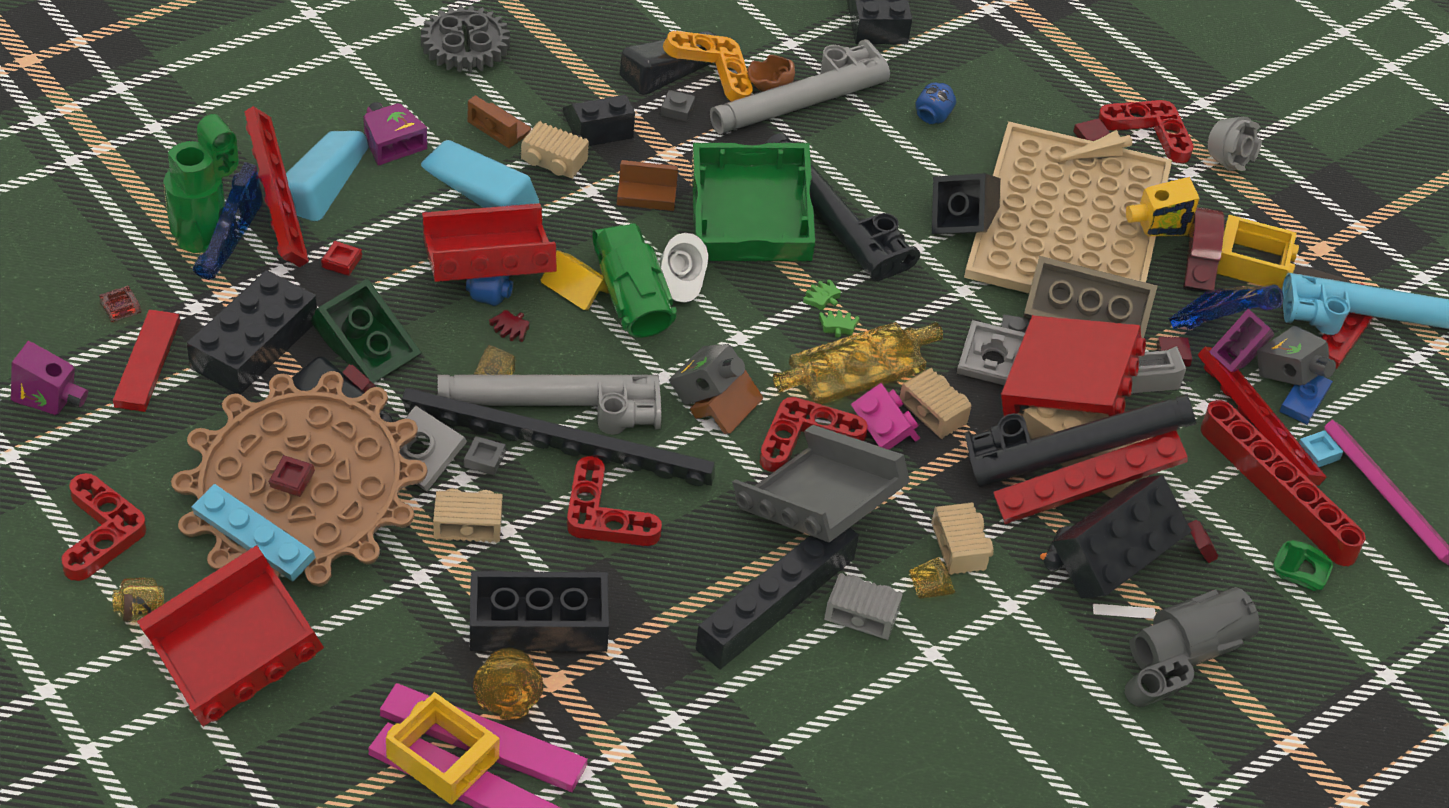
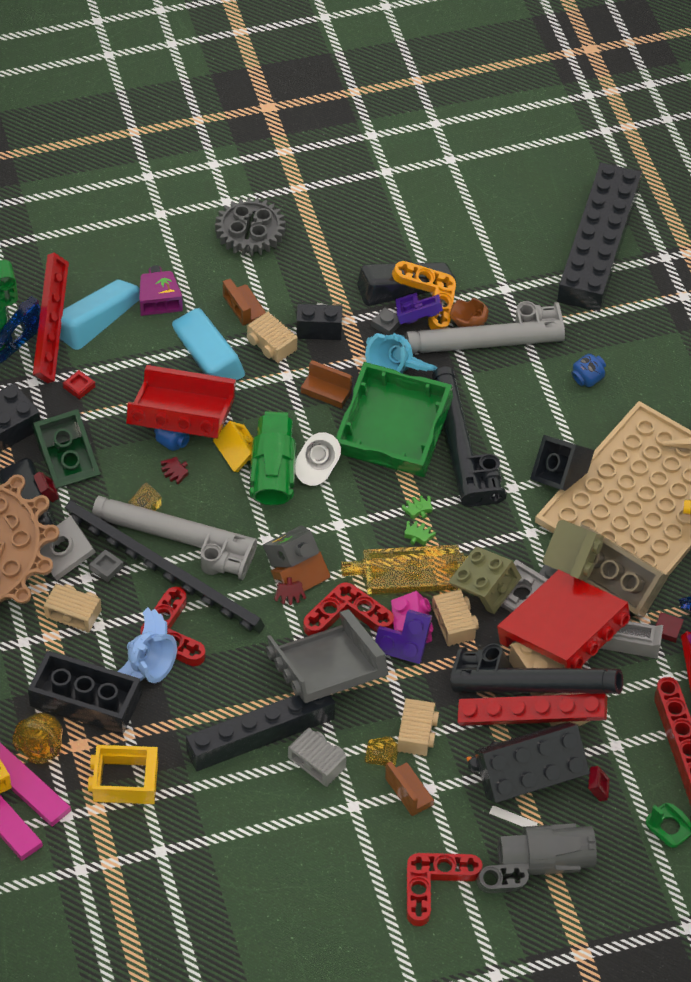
camera: 25 degrees right, 5 degrees up
none -> yellow window [88,745,158,804]
none -> light blue helmet [117,607,177,683]
none -> dark red piece [274,577,306,605]
none -> medium azure helmet [365,333,437,374]
none -> dark purple plate [375,609,432,664]
none -> dark orange panel [385,761,434,816]
none -> dark purple plate [396,293,443,324]
none -> red beam [407,853,483,927]
none -> olive bracket [449,547,522,614]
none -> olive bracket [543,520,604,581]

